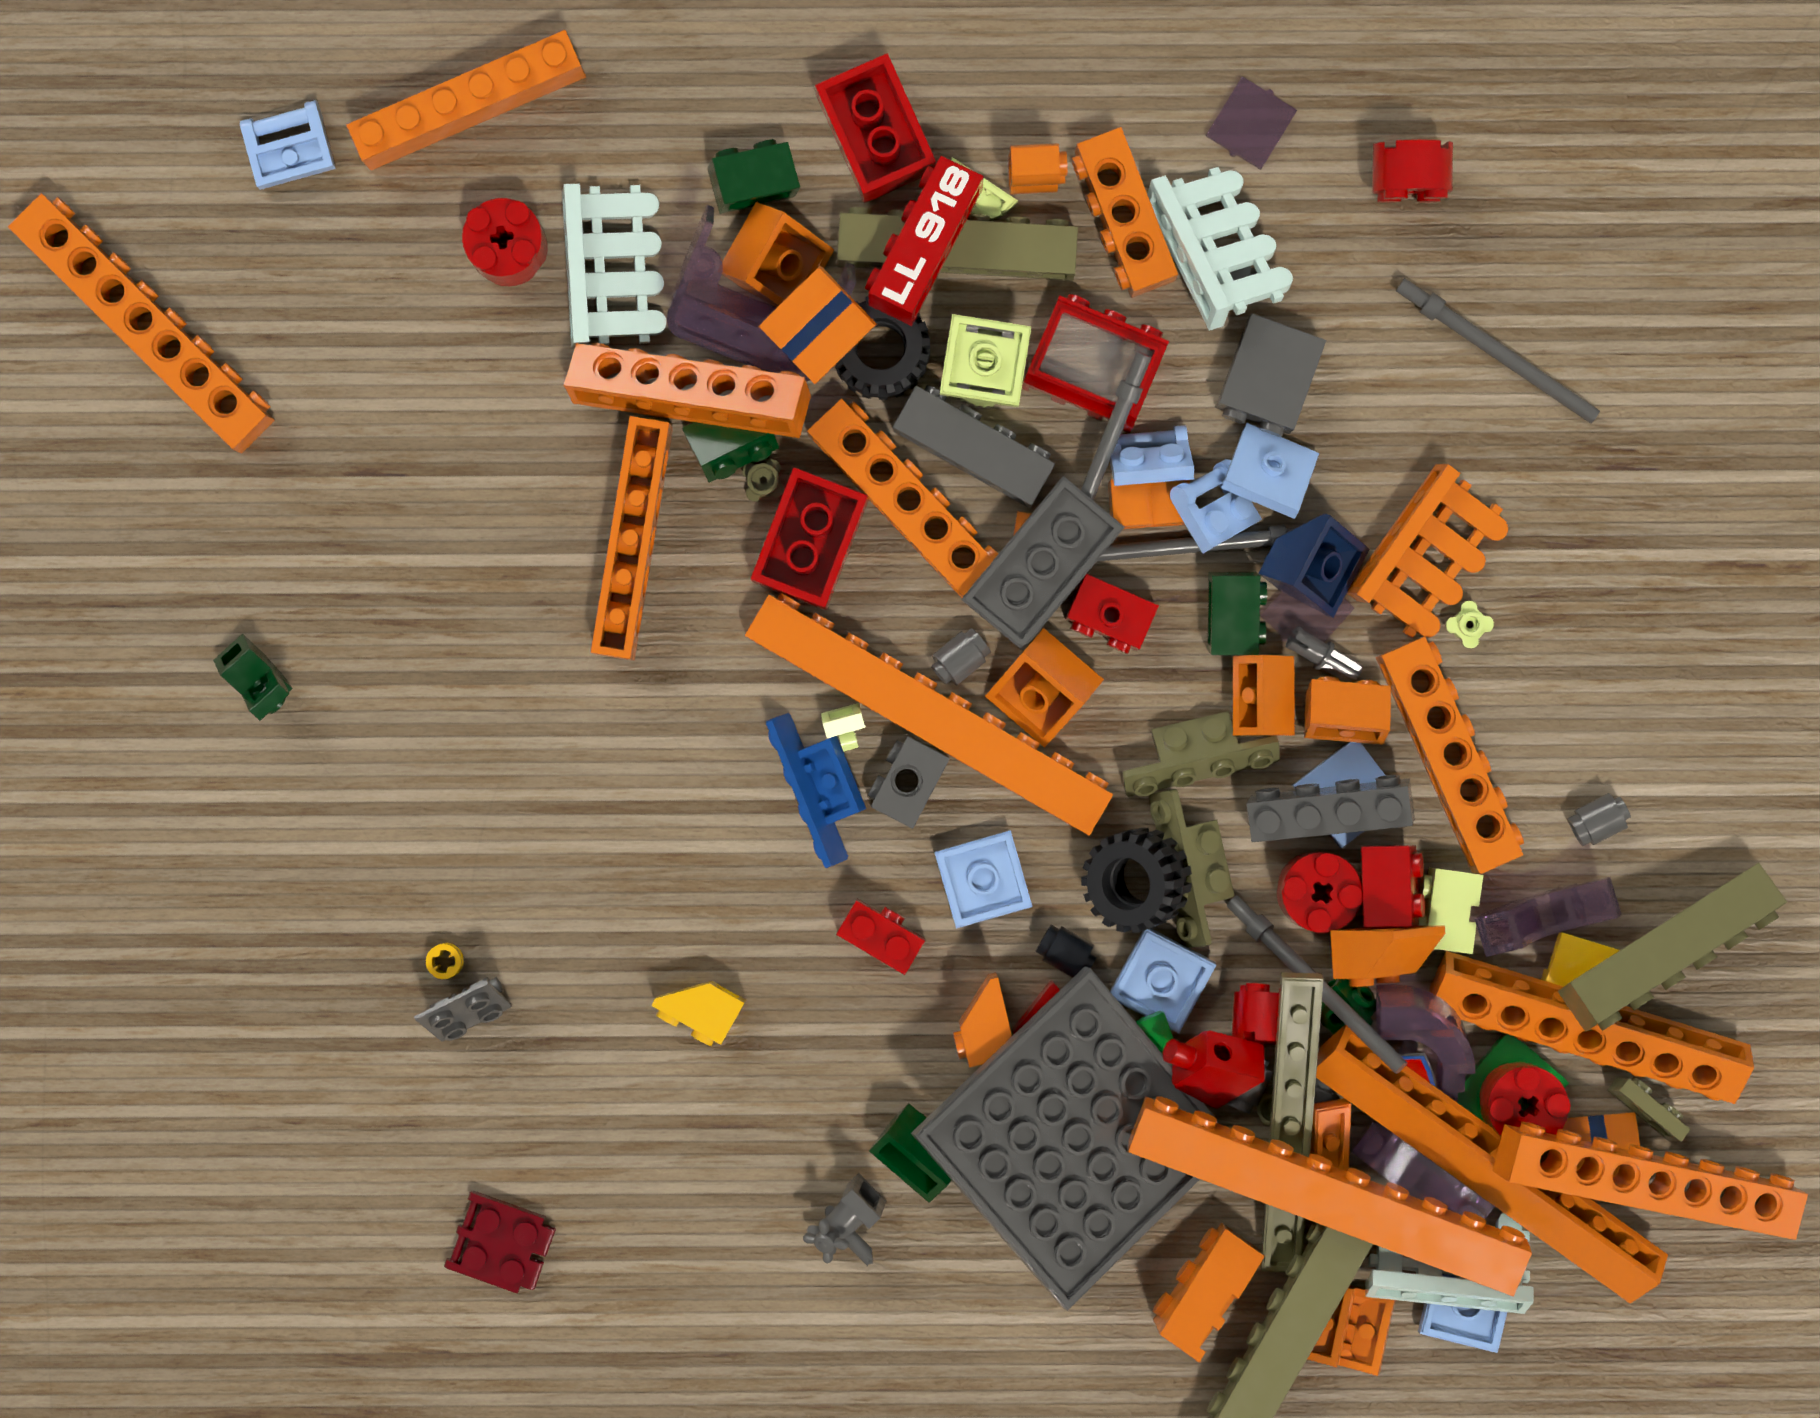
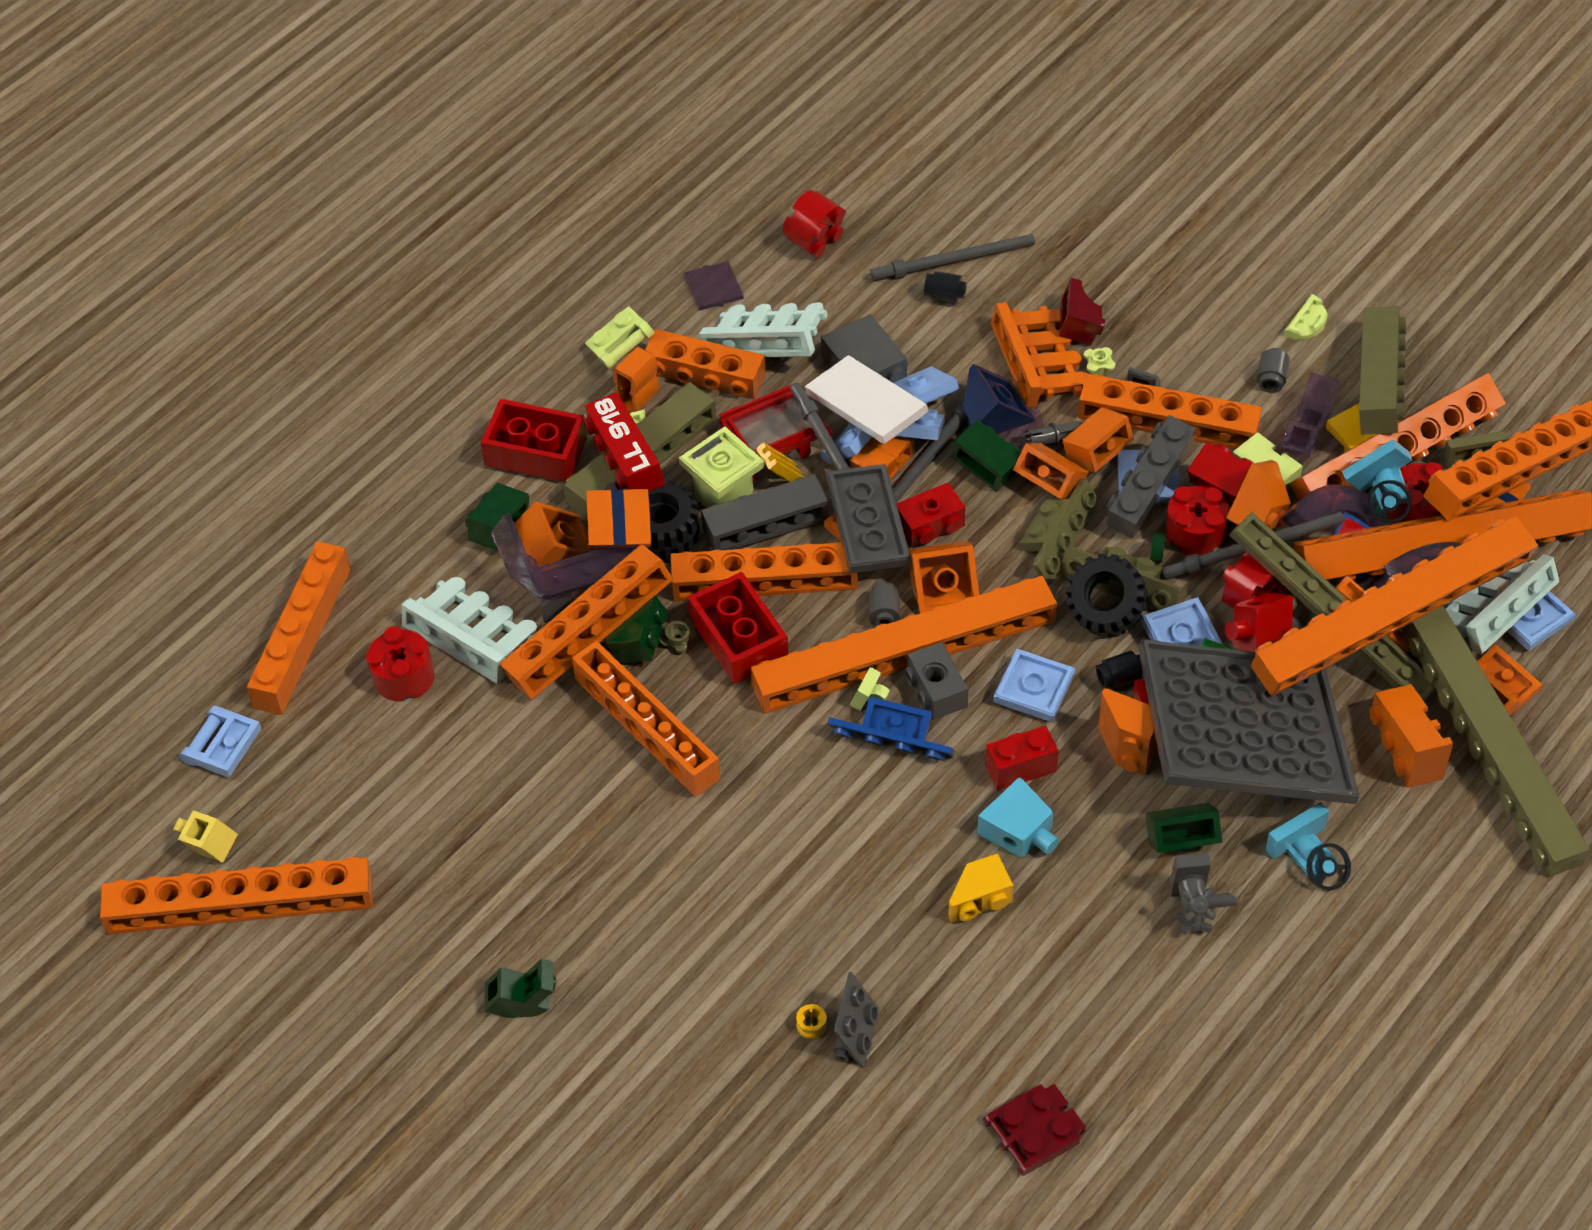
camera: 50 degrees left, 35 degrees down
none -> light yellow brick [173,810,238,863]
none -> yellowish green plate [585,306,655,371]
none -> yellow tile [756,442,805,482]
none -> white tile [805,355,928,444]
none -> black brick [924,271,967,304]
none -> medium azure torso [977,777,1059,857]
none -> dark red arch [1058,278,1105,345]
none -> dark grey slope [1127,367,1160,387]
none -> dark green tile [1150,533,1165,564]
none -> medium azure piece [1265,802,1351,890]
none -> yellowish green tile [1284,294,1328,340]
none -> medium azure piece [1342,439,1412,524]

